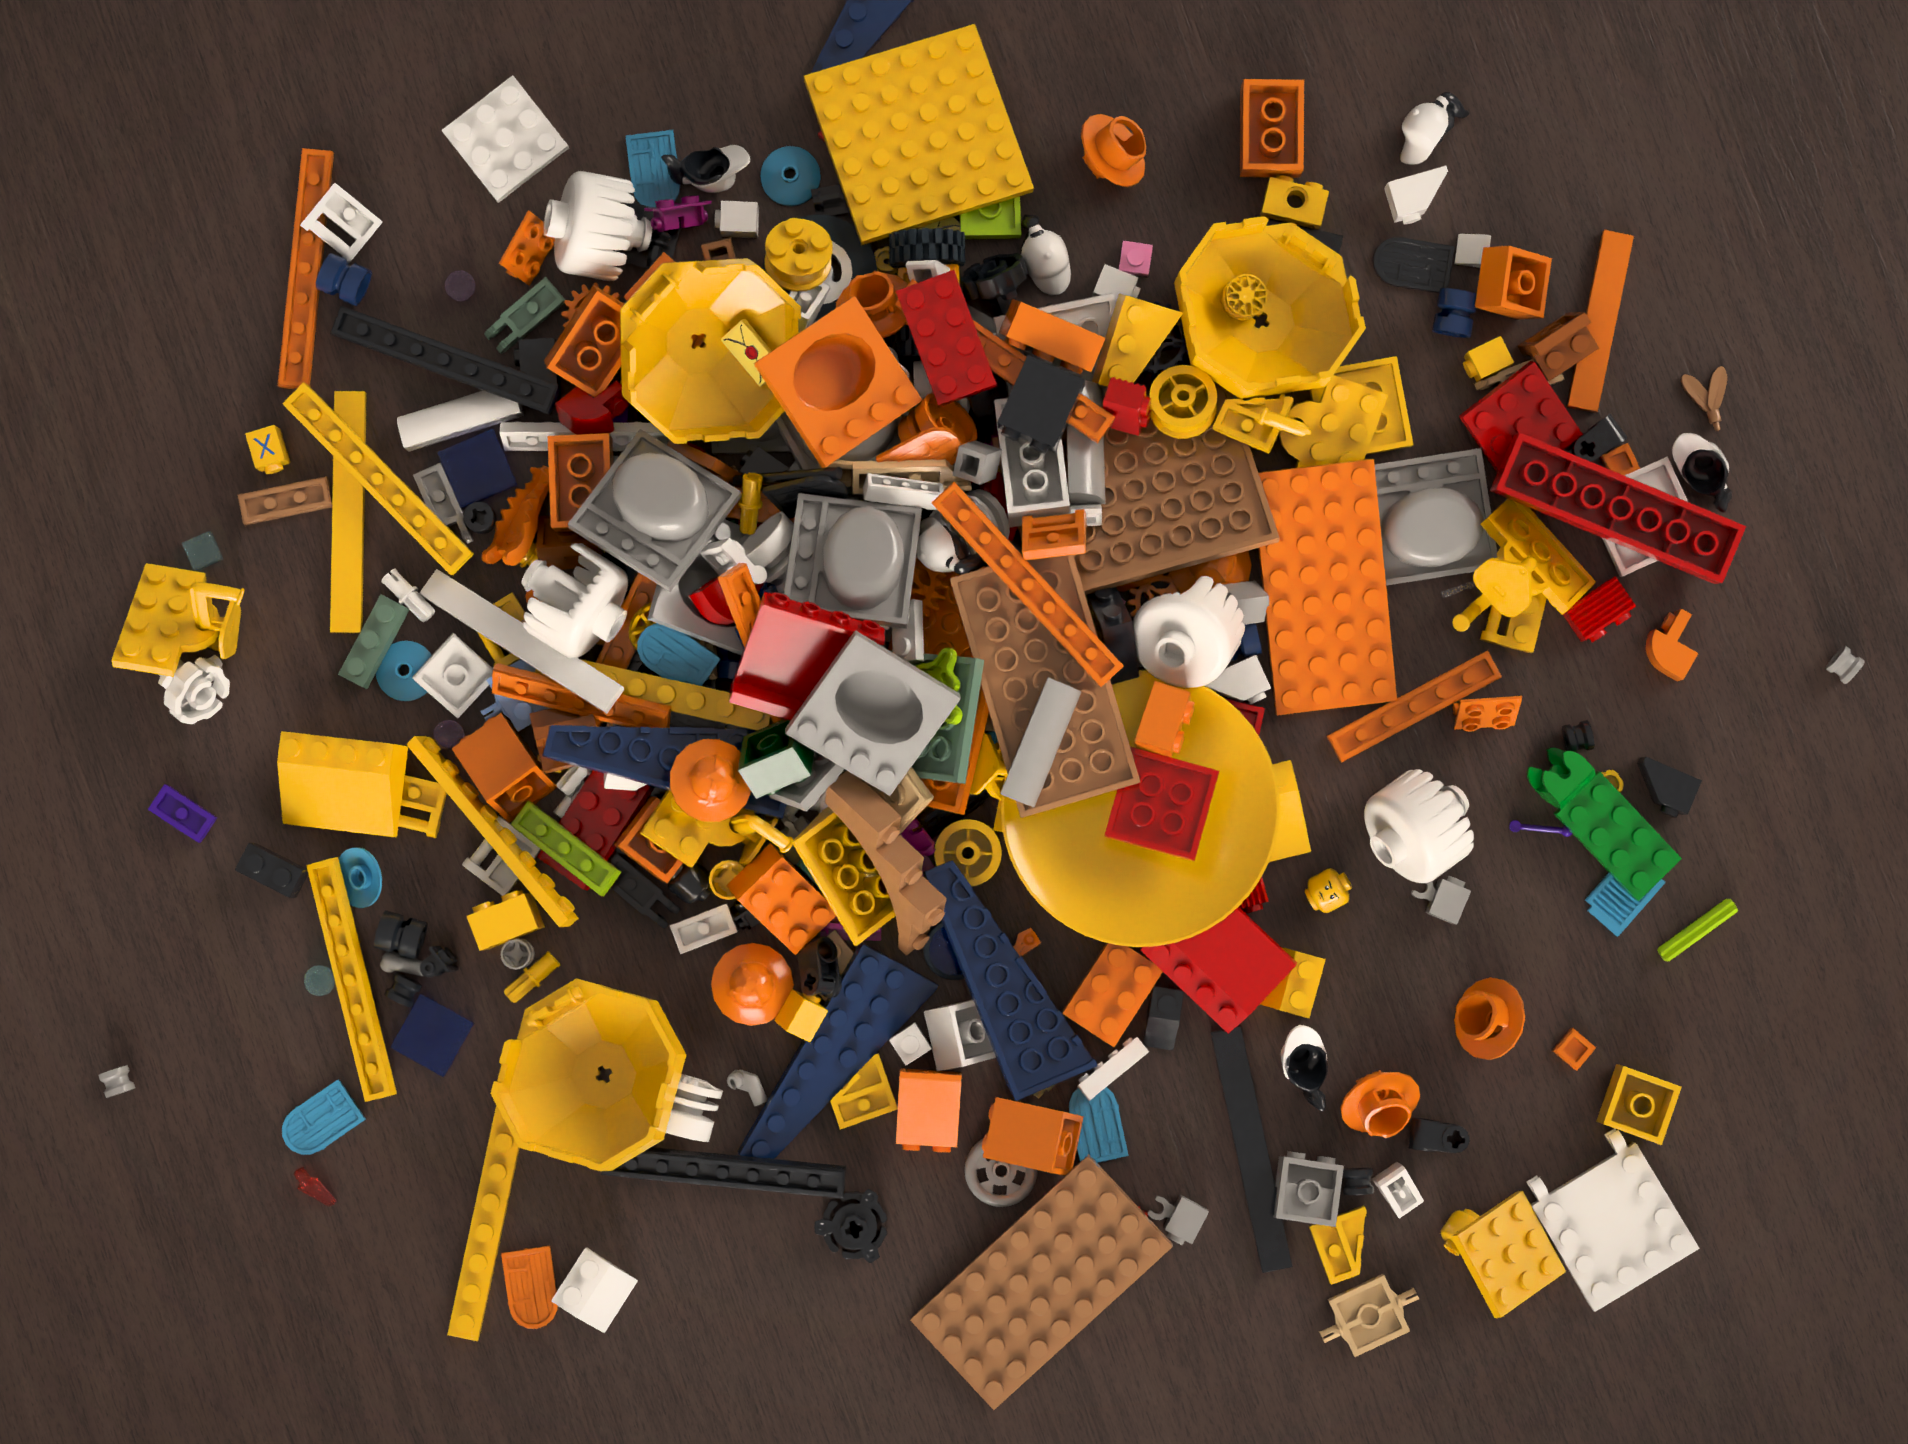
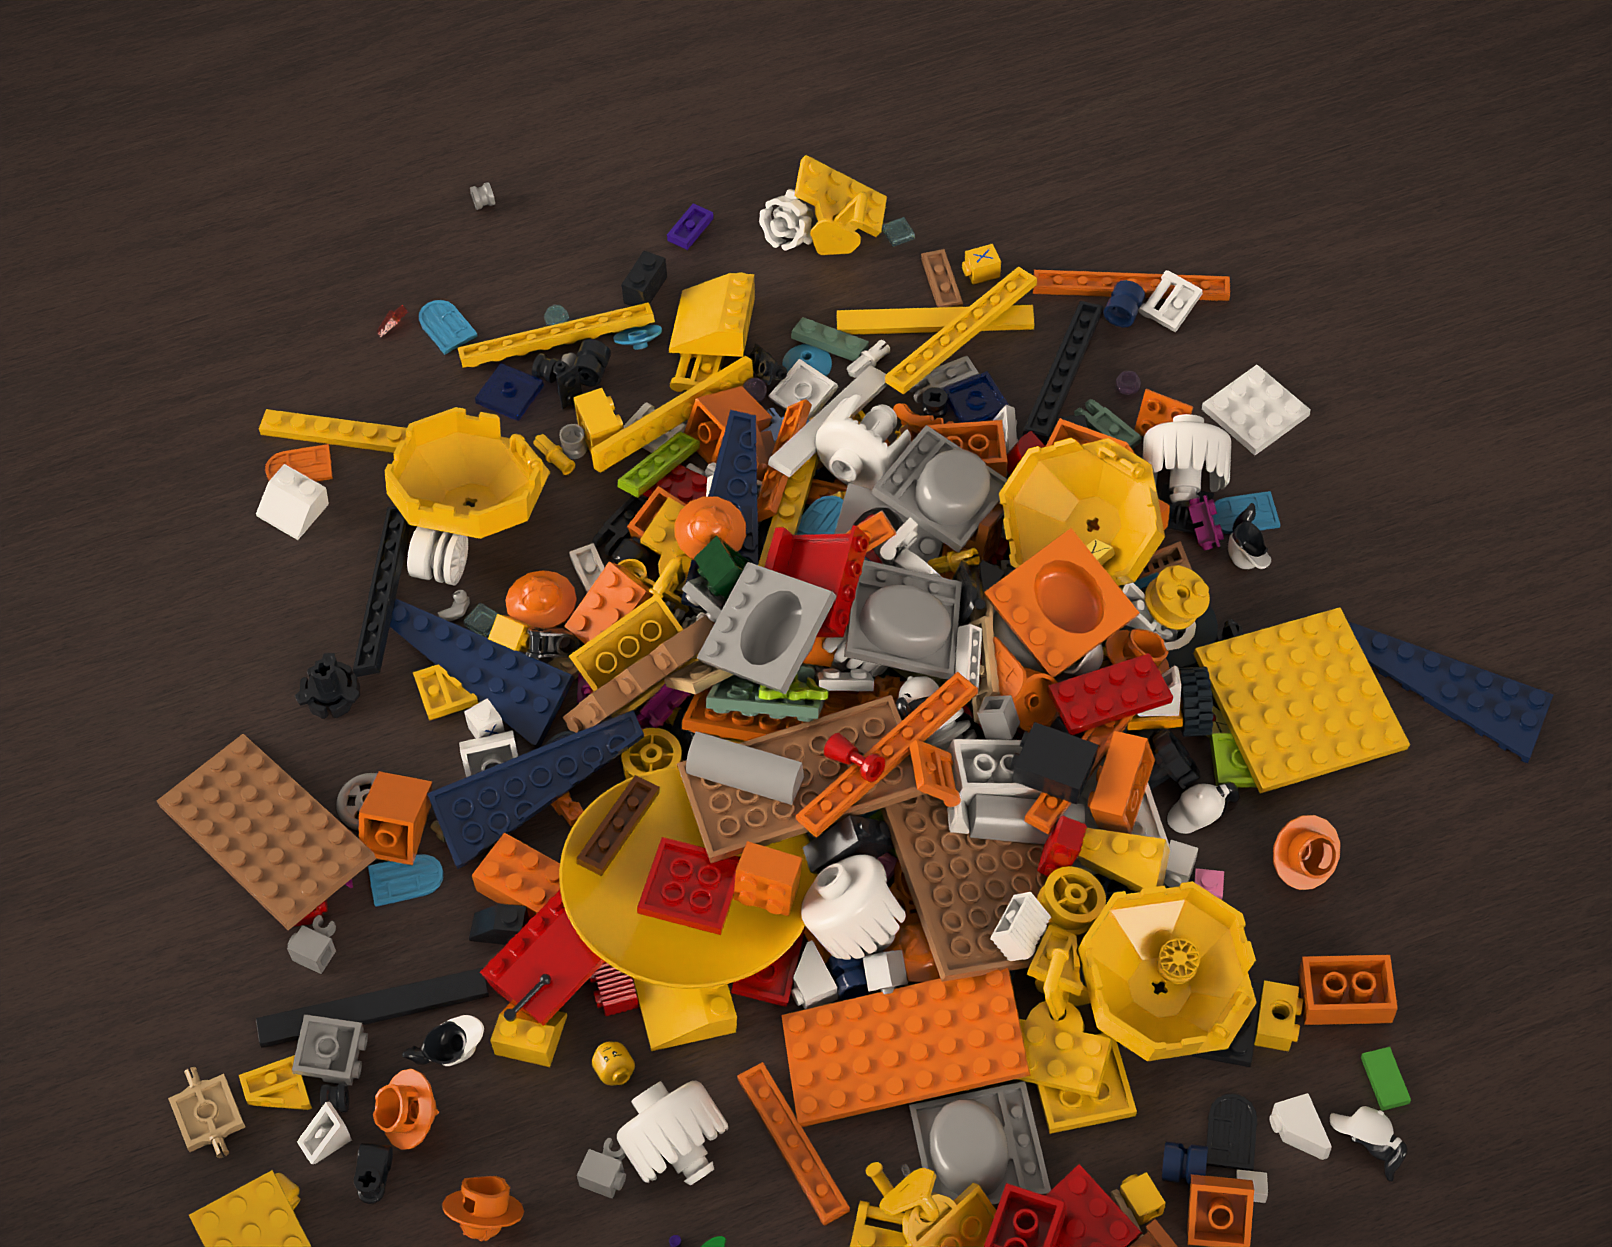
camera: 90 degrees right, 30 degrees down
white brick [397,391,524,452] -> none
white brick [715,201,759,238] -> none
dark azure dish [760,146,821,206] -> none
orange slope [896,1068,962,1152] -> none
white piece [1077,1037,1149,1101] -> none
orange hinge [1453,696,1522,731] -> none
none -> clear light blue tile [463,603,498,637]
none -> black hinge [504,974,551,1022]
none -> reddish brown plate [577,775,660,876]
none -> black hinge [749,343,787,385]
none -> red piece [824,733,885,782]
none -> white brick [990,892,1052,961]
none -> bright green tile [1361,1047,1411,1111]

